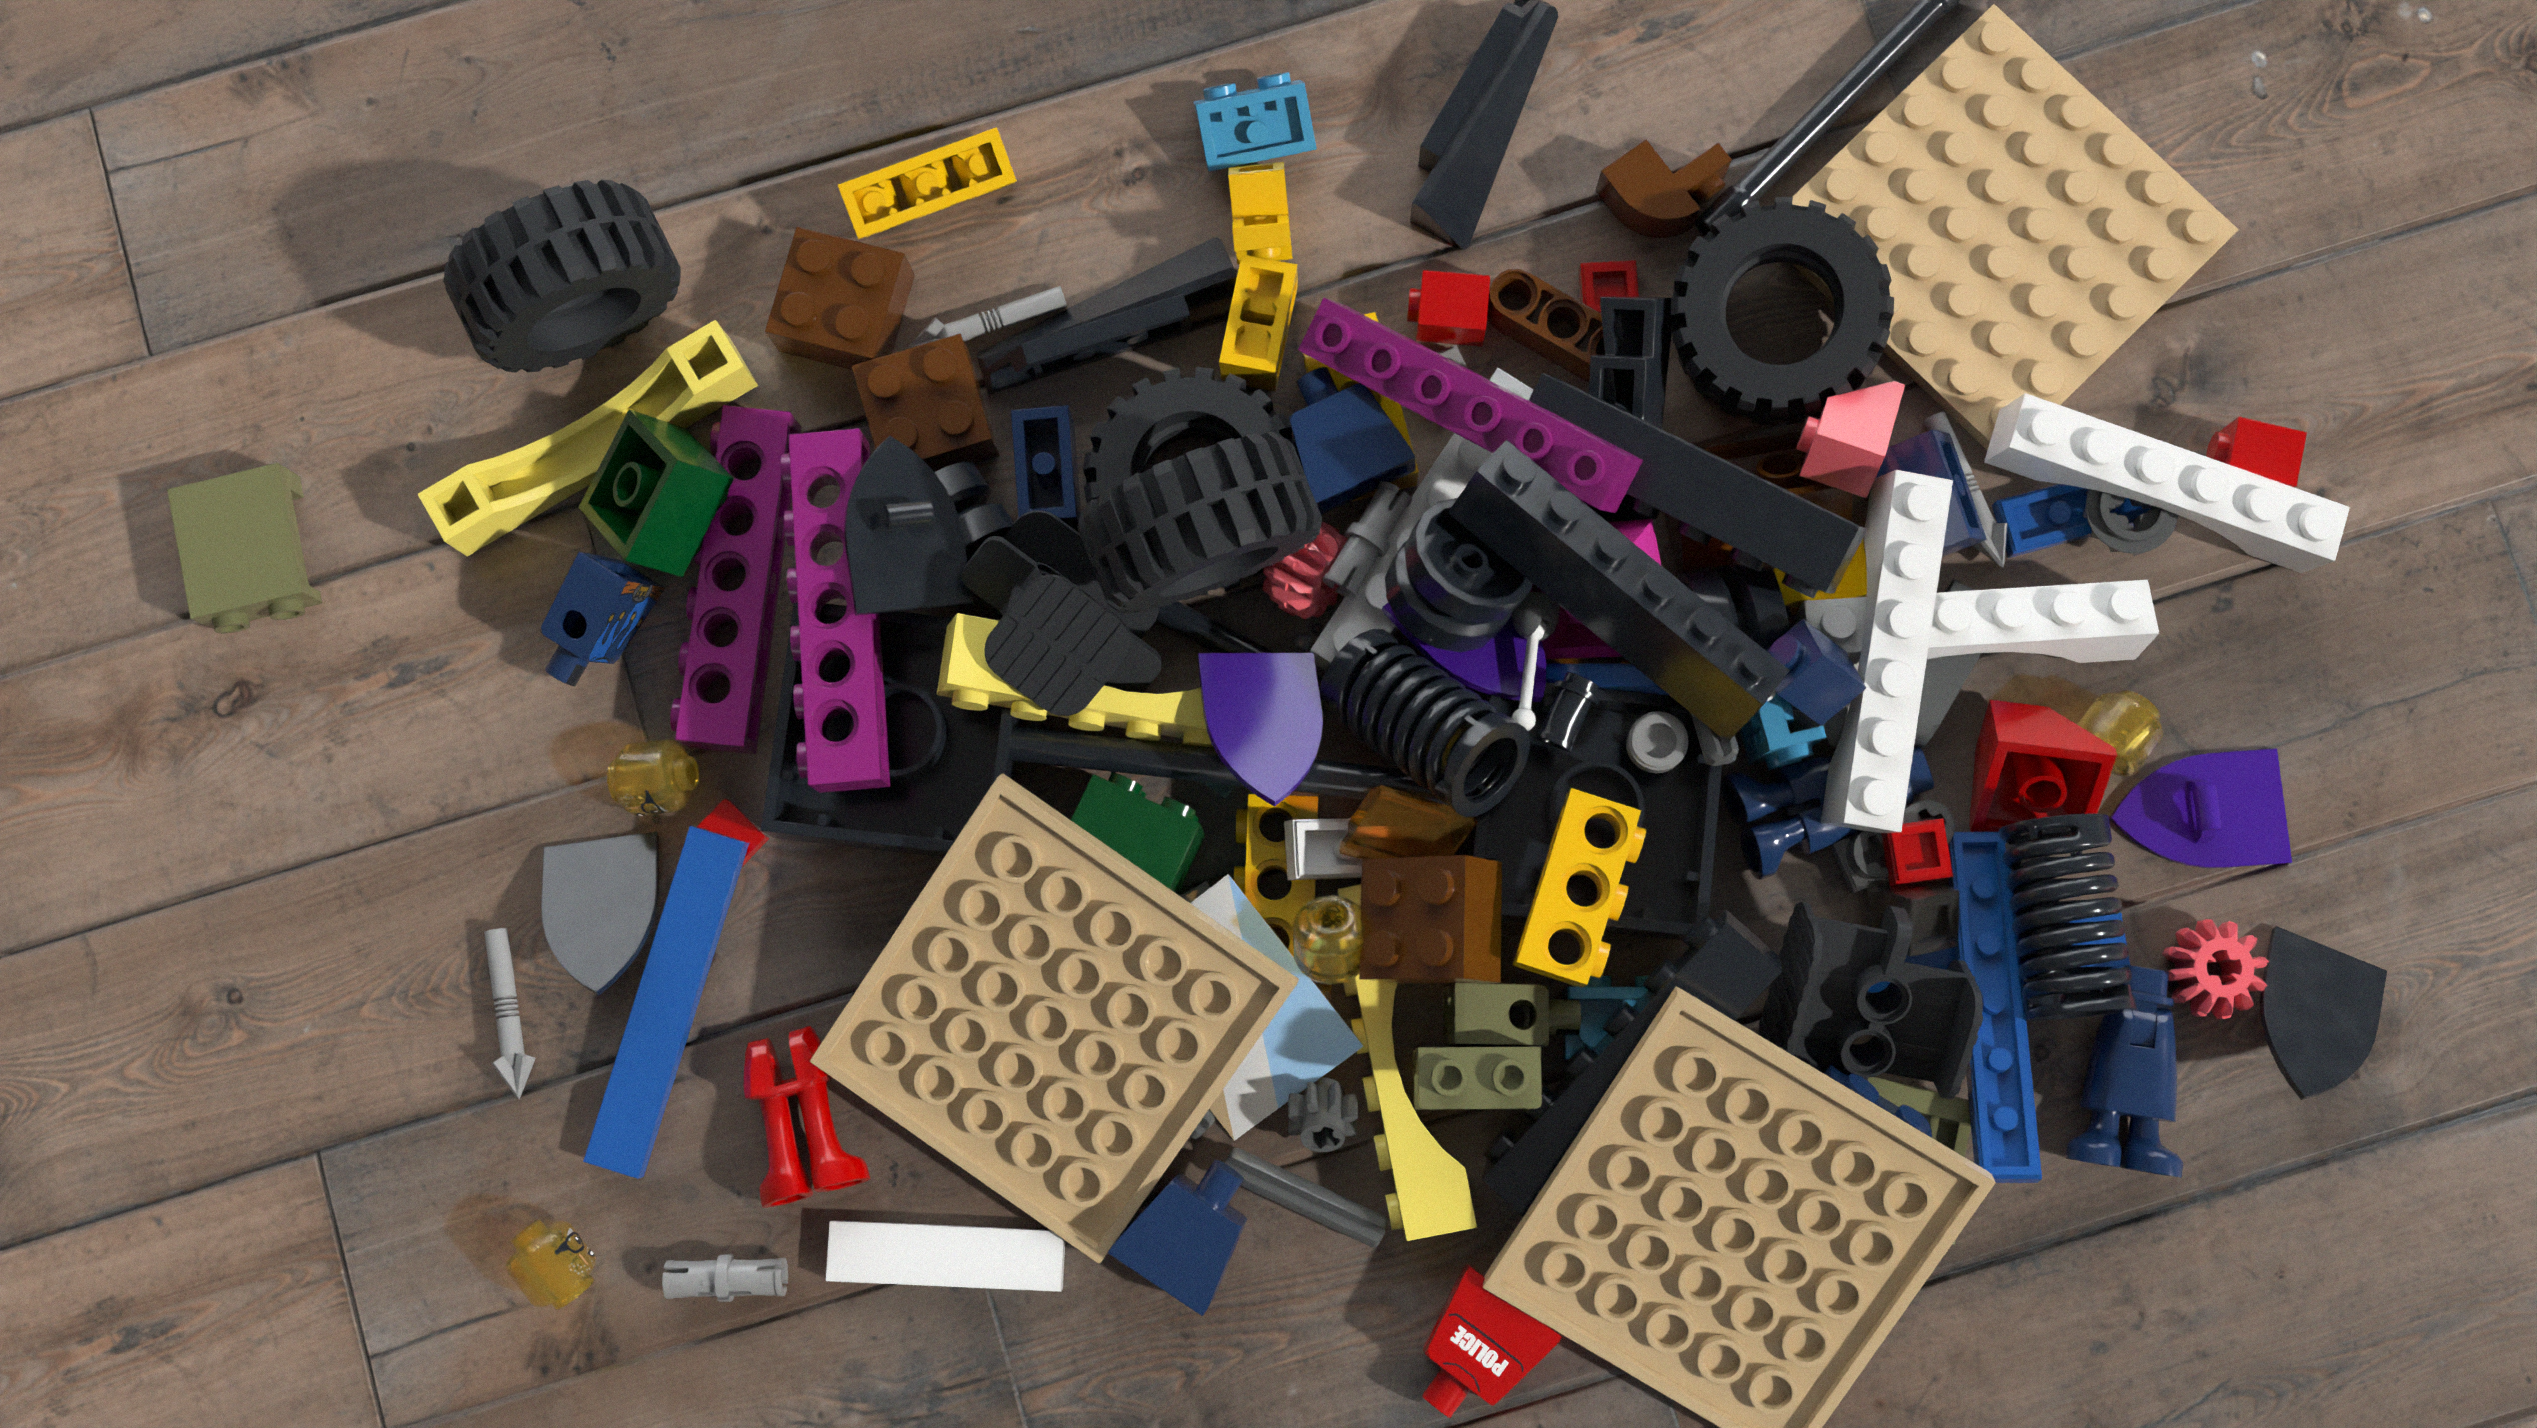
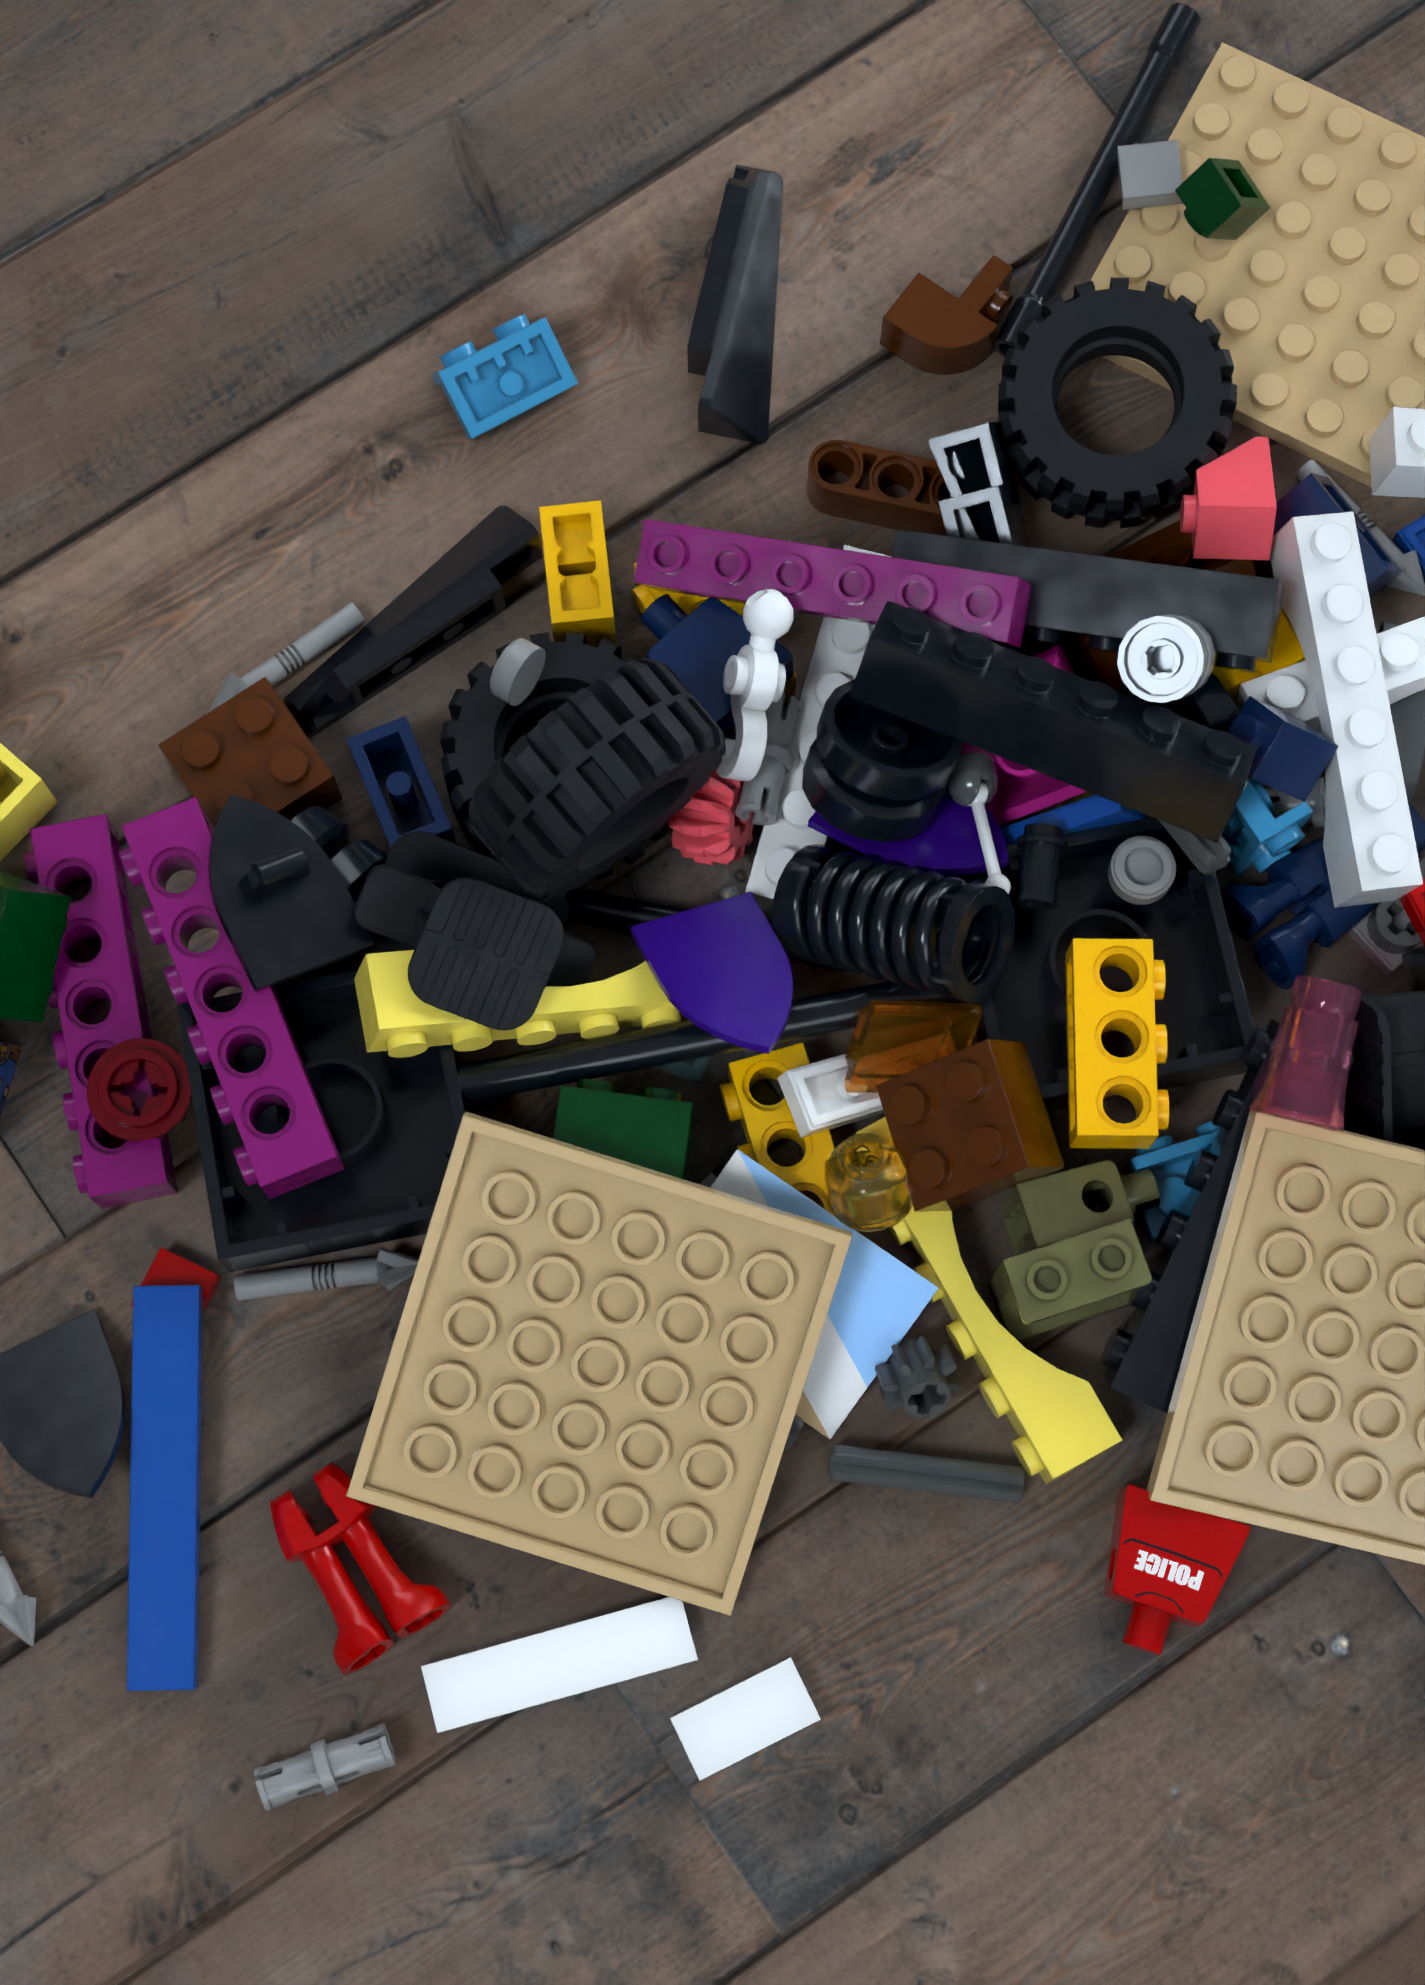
camera: 25 degrees left, 5 degrees down
clear yellow head [506,1219,596,1310] -> none
clear yellow head [607,738,699,816] -> none
reddish brown brick [765,227,915,370] -> none
yellow brick [837,127,1017,240] -> none
dark blue torso [1108,1160,1247,1317] -> none
yellow brick [1228,162,1293,265] -> none
red brick [1407,270,1490,347] -> none
red tile [1578,260,1639,313] -> none
none -> dark red gear [87,1038,192,1144]
none -> light grey piece [234,1247,419,1301]
none -> light grey tile [490,638,546,706]
none -> white tile [670,1657,821,1781]
none -> white piece [716,589,794,782]
none -> light grey tile [1117,140,1183,210]
none -> wheel [1117,614,1215,703]
none -> dark green plate [1175,158,1270,240]
none -> clear pink plant [1249,975,1361,1132]

